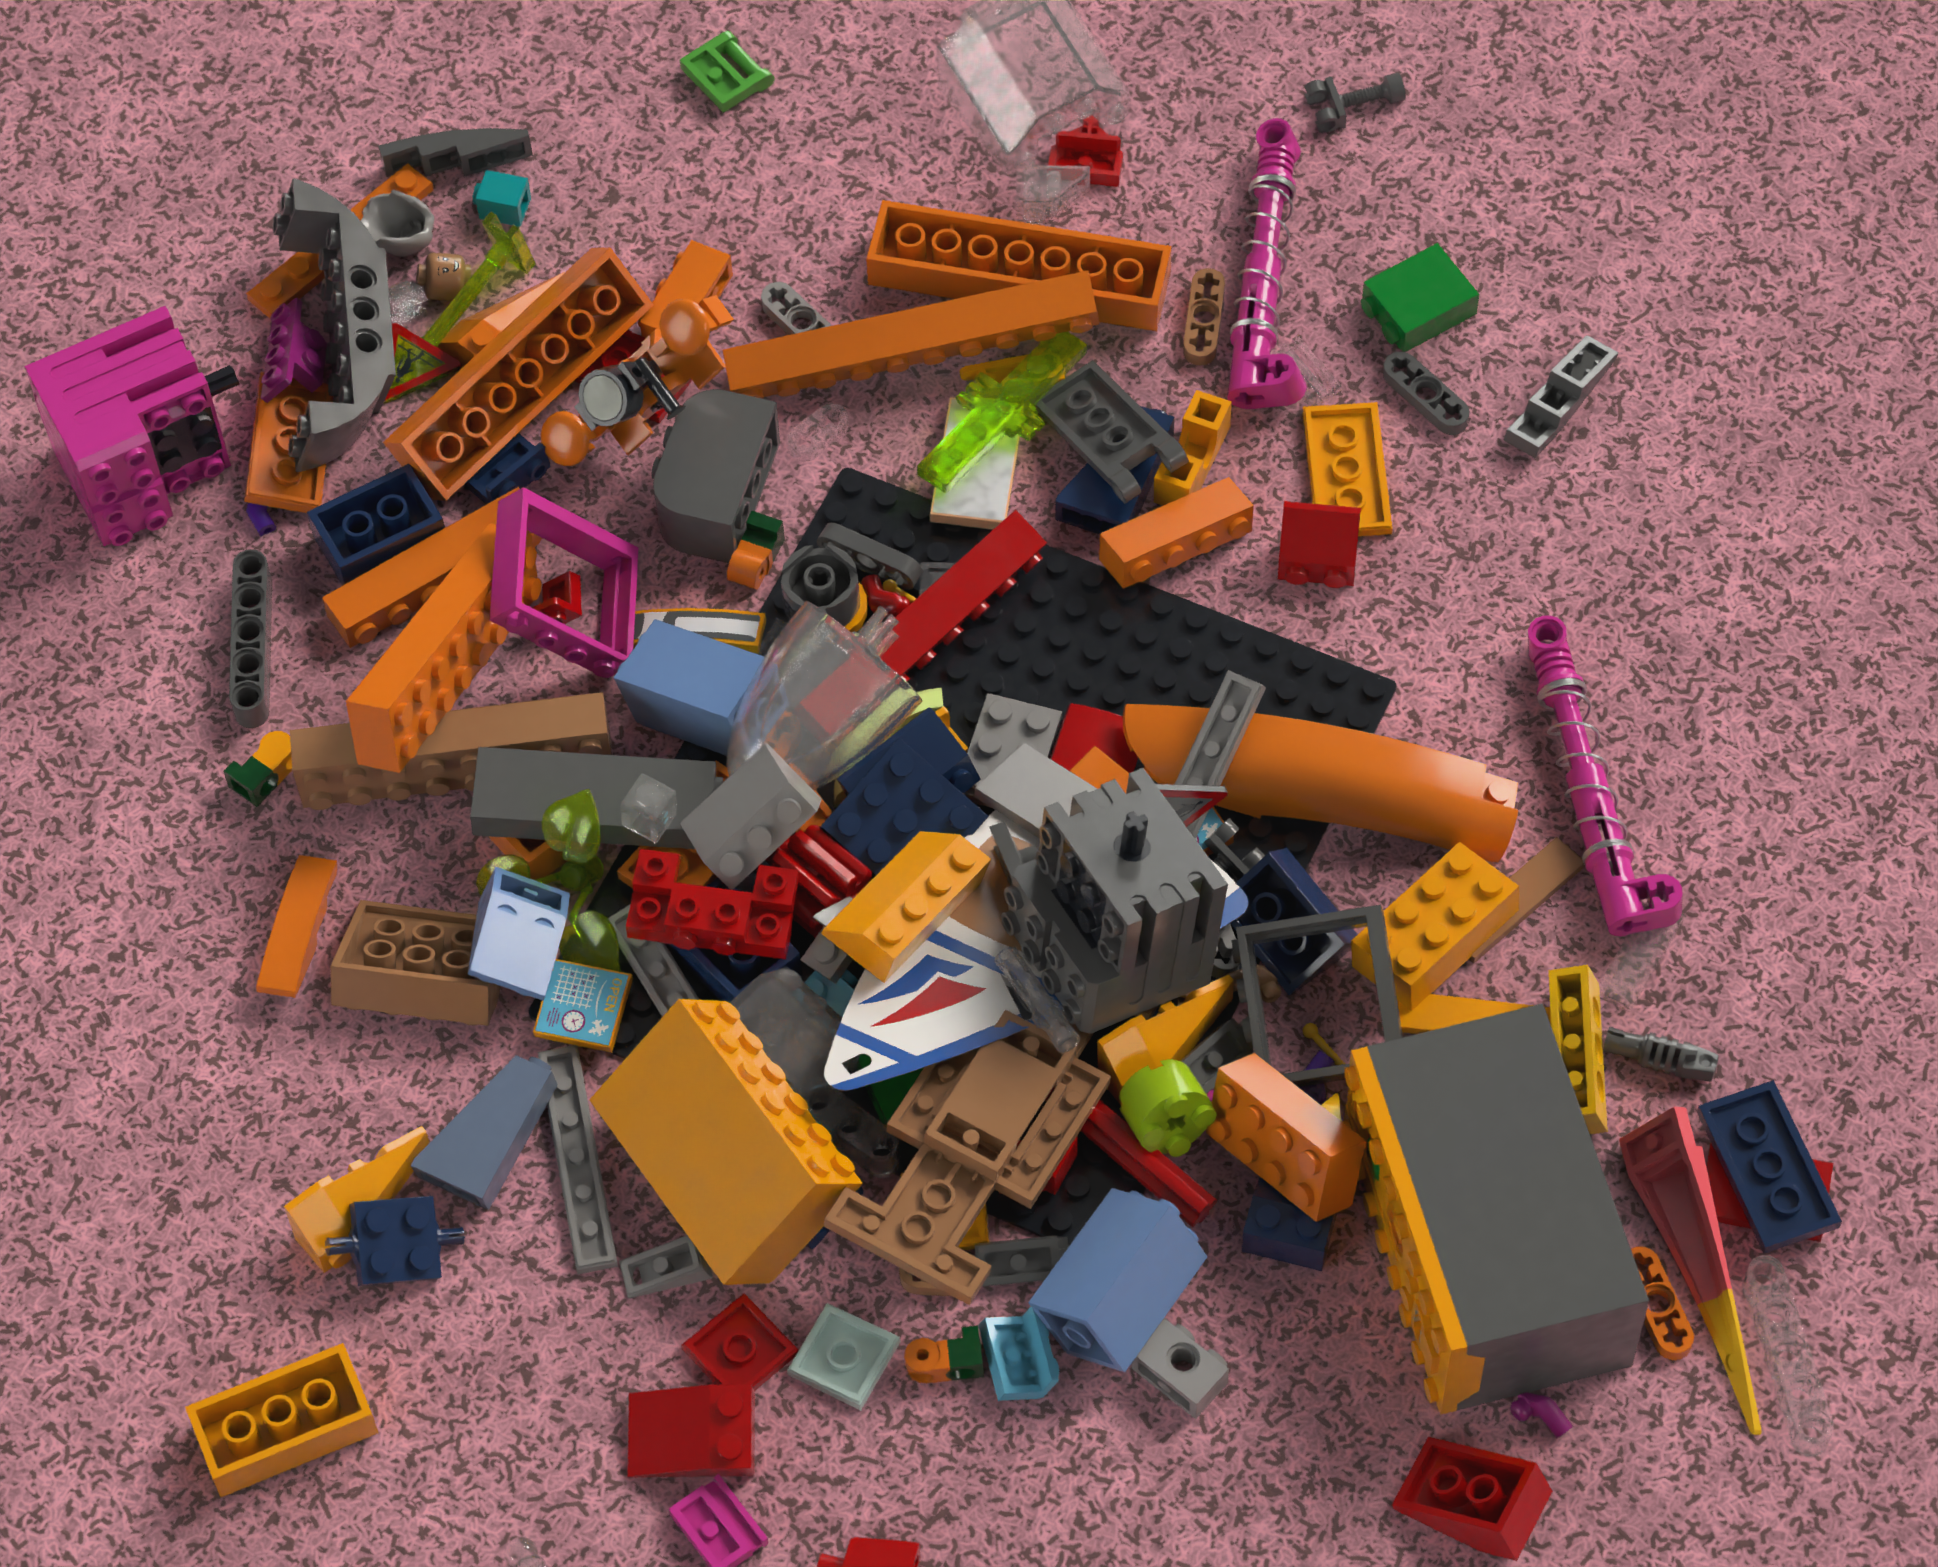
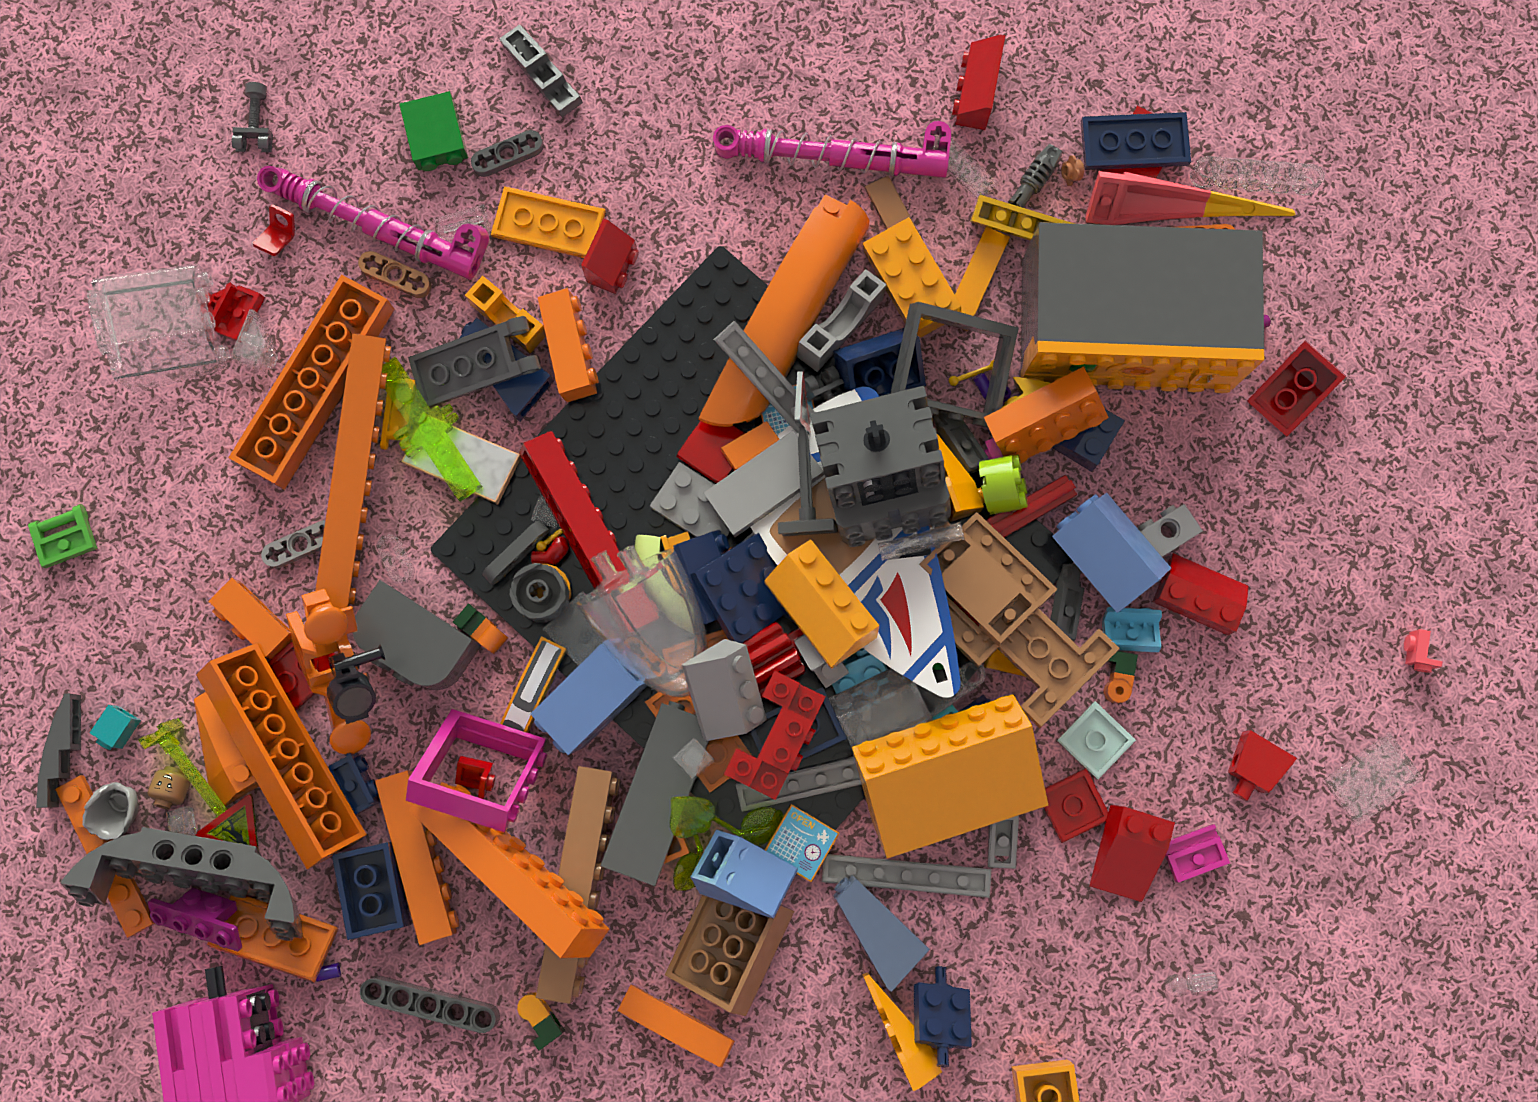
camera: 75 degrees left, 20 degrees up
none -> red bracket [253,204,295,256]
none -> light grey arch [797,269,887,372]
none -> red slope [952,34,1006,130]
none -> nougat plate [1061,155,1084,186]
none -> red slope [1152,553,1249,635]

